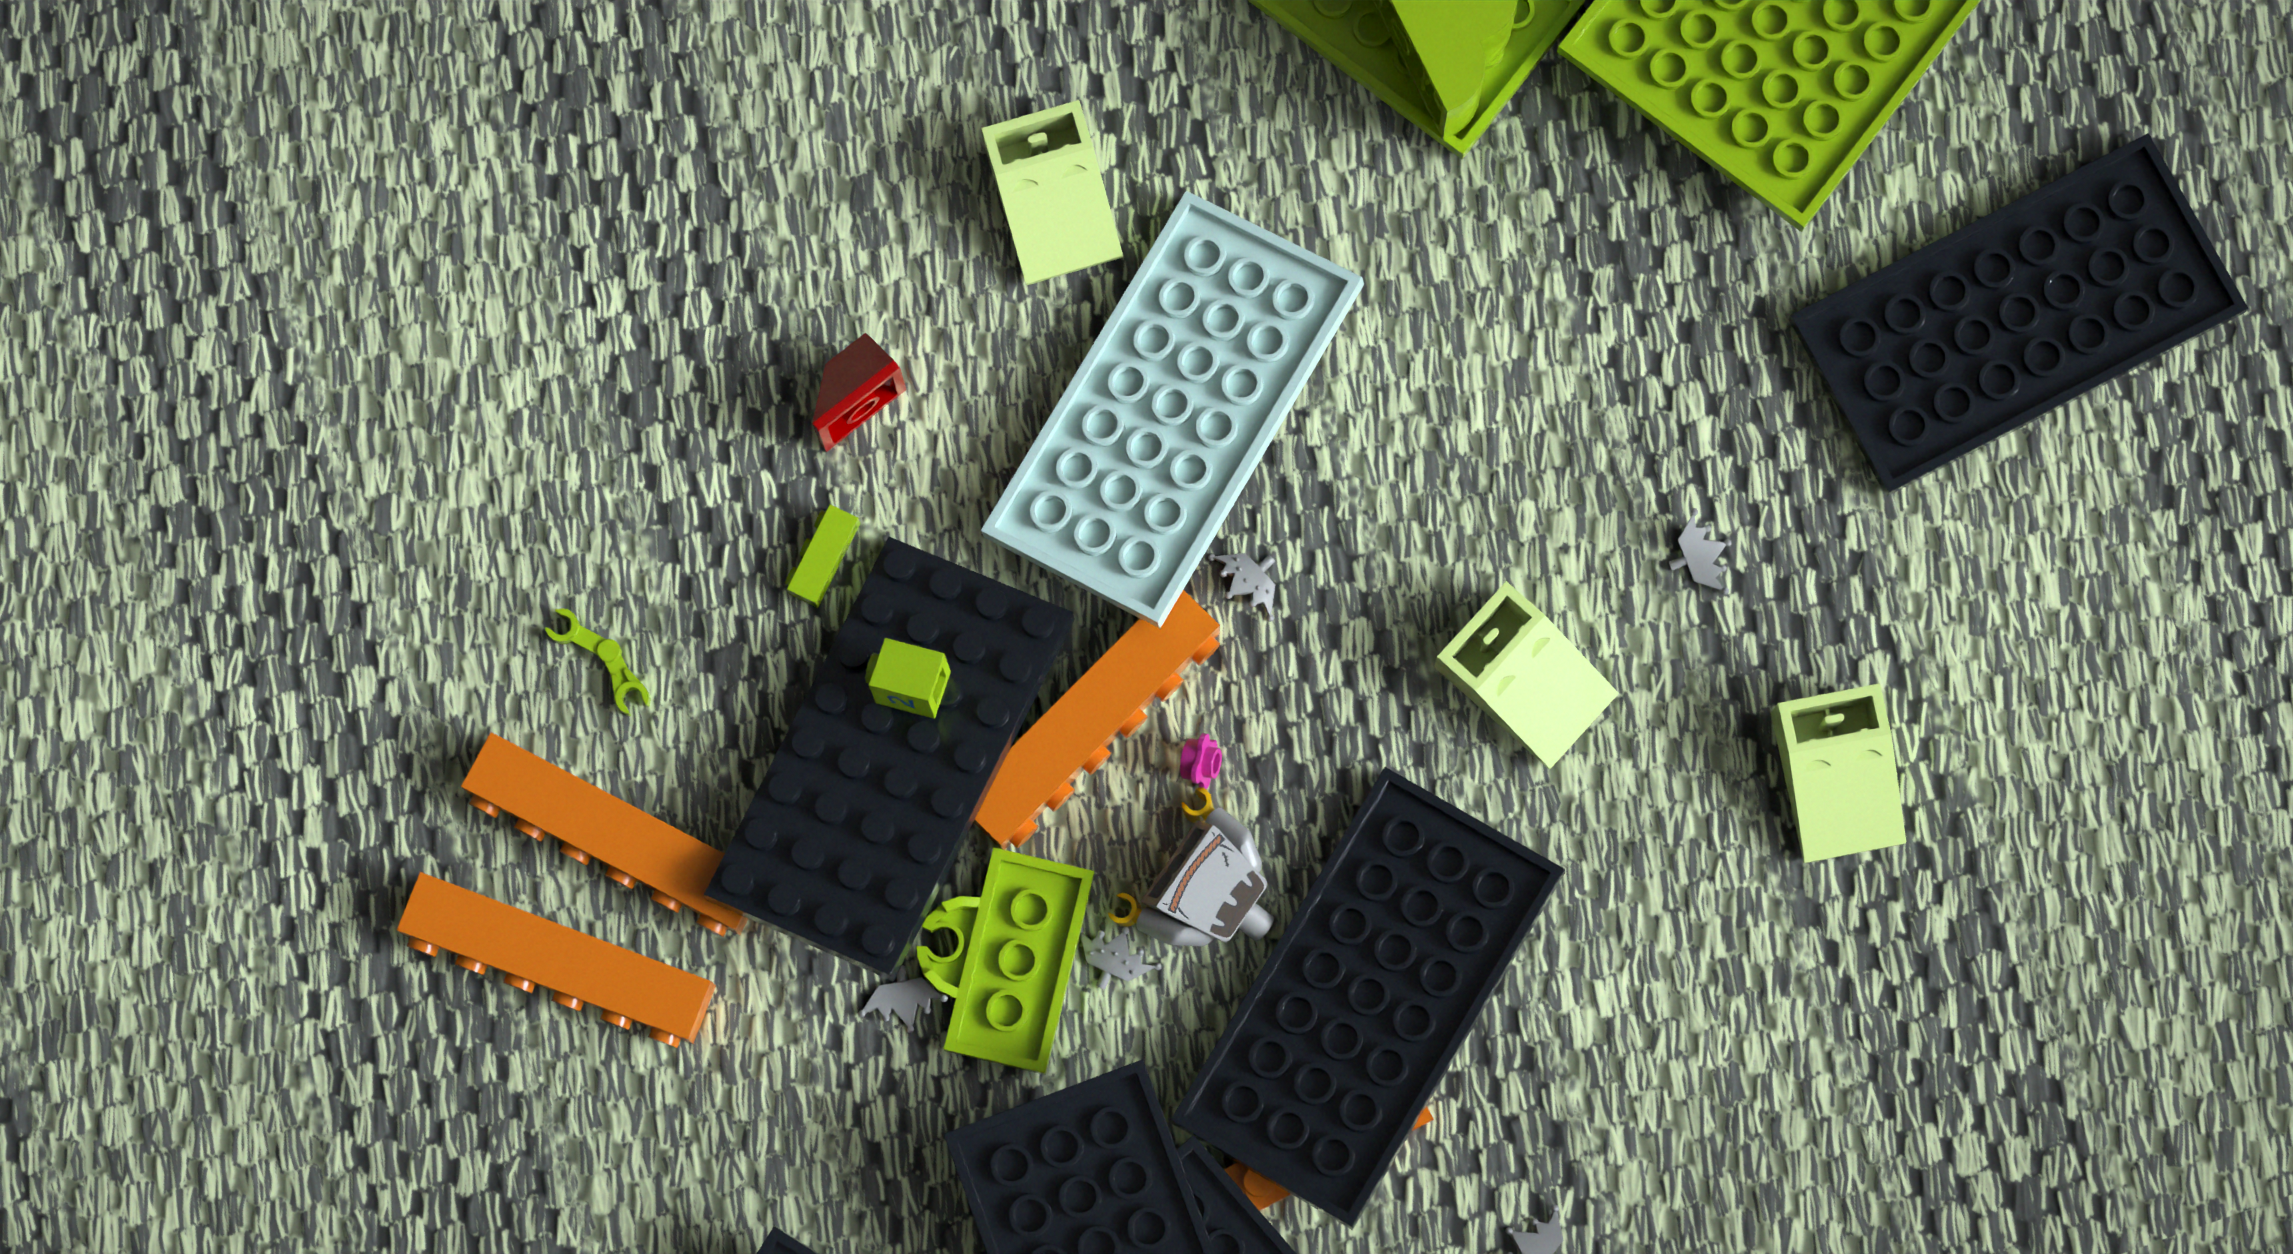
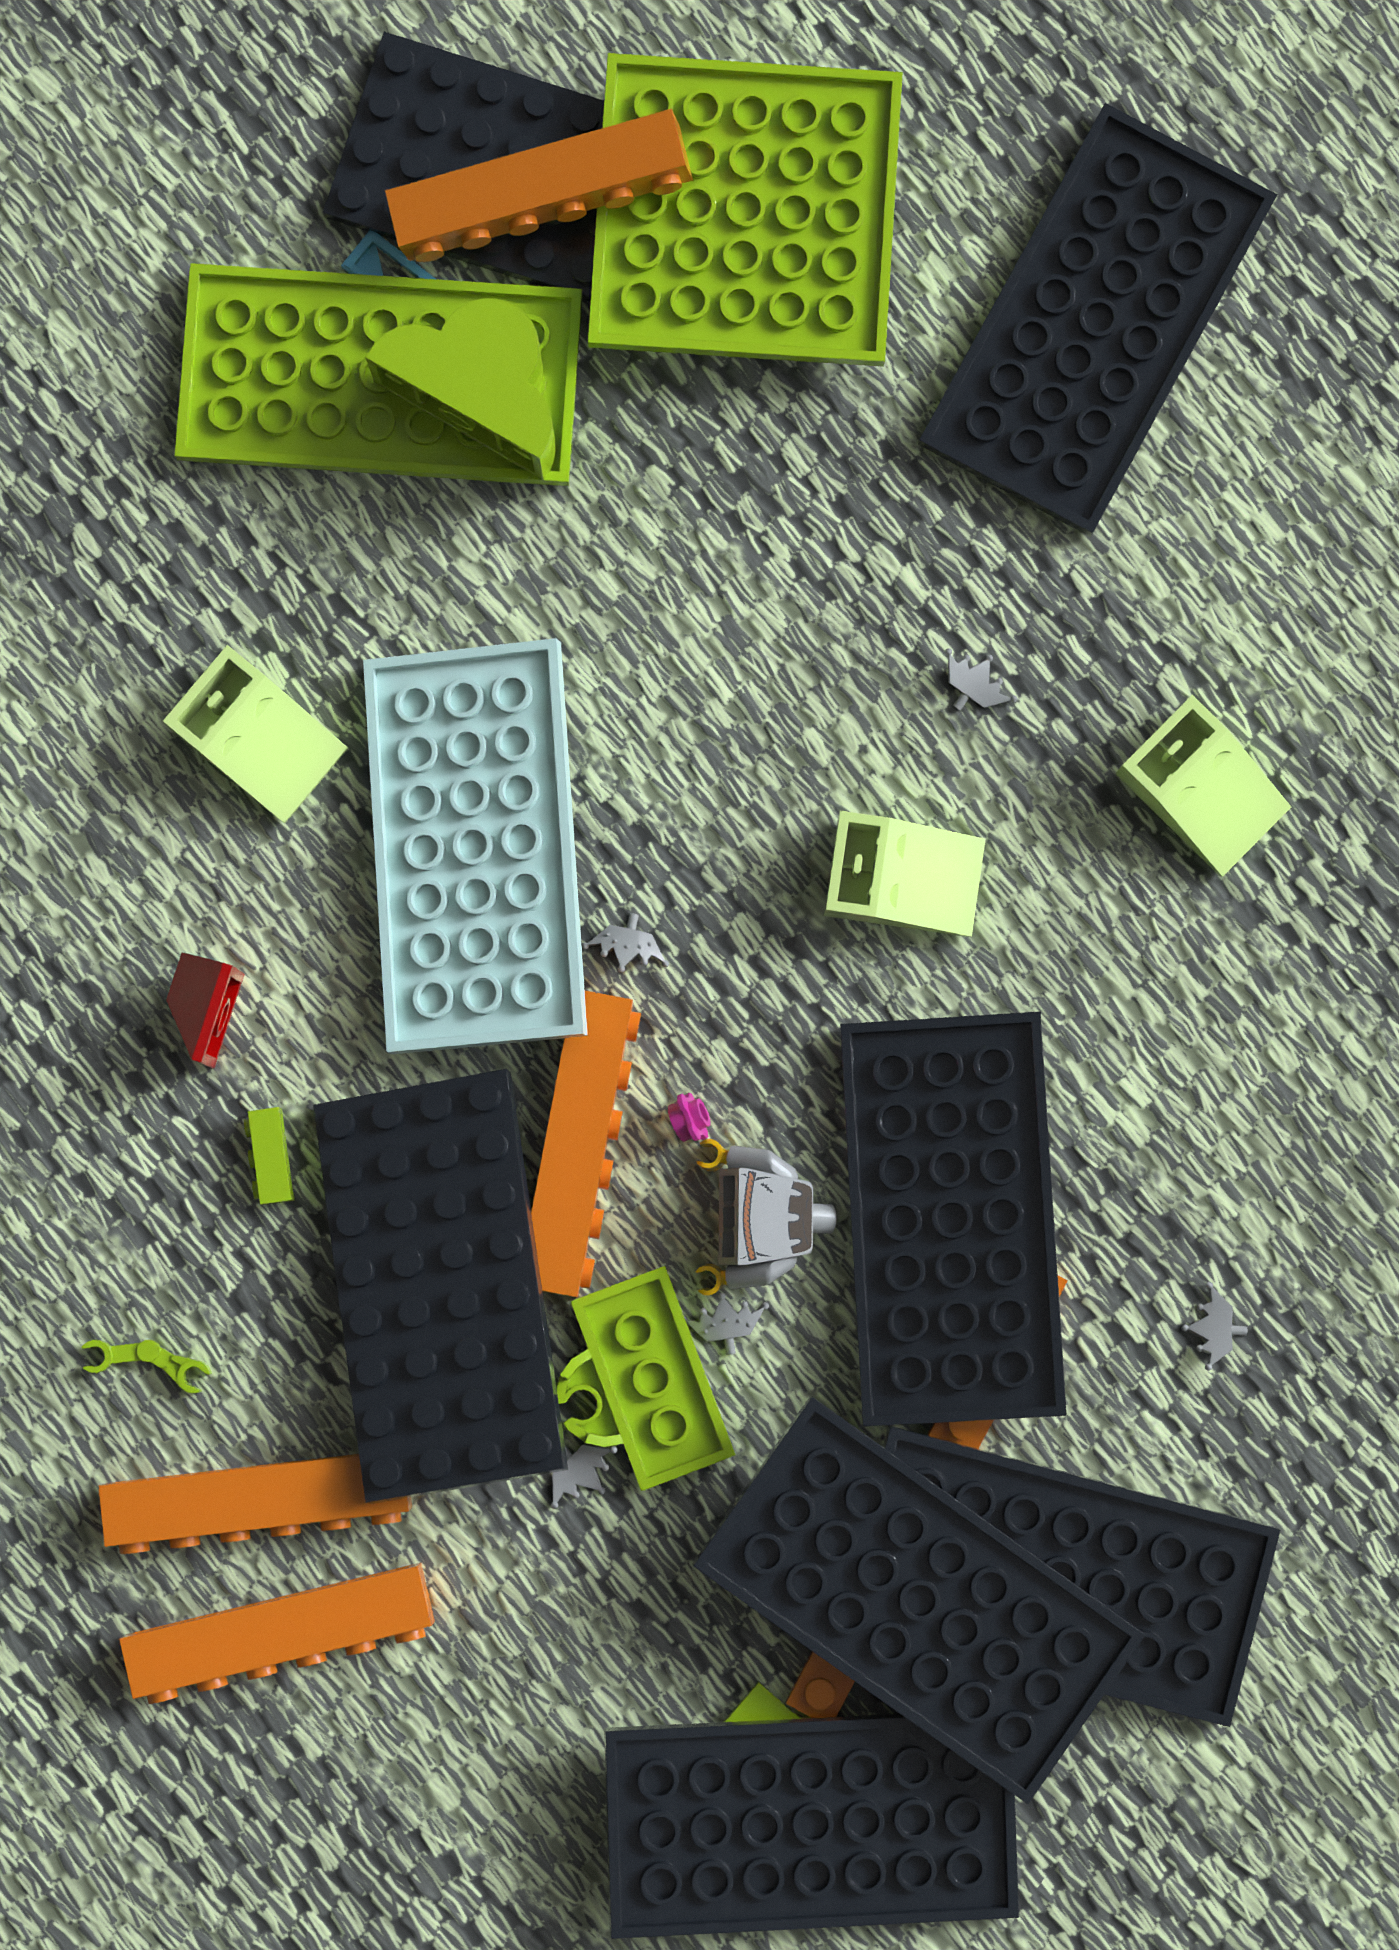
camera: 40 degrees left, 5 degrees up
lime brick [865,638,951,719] -> none

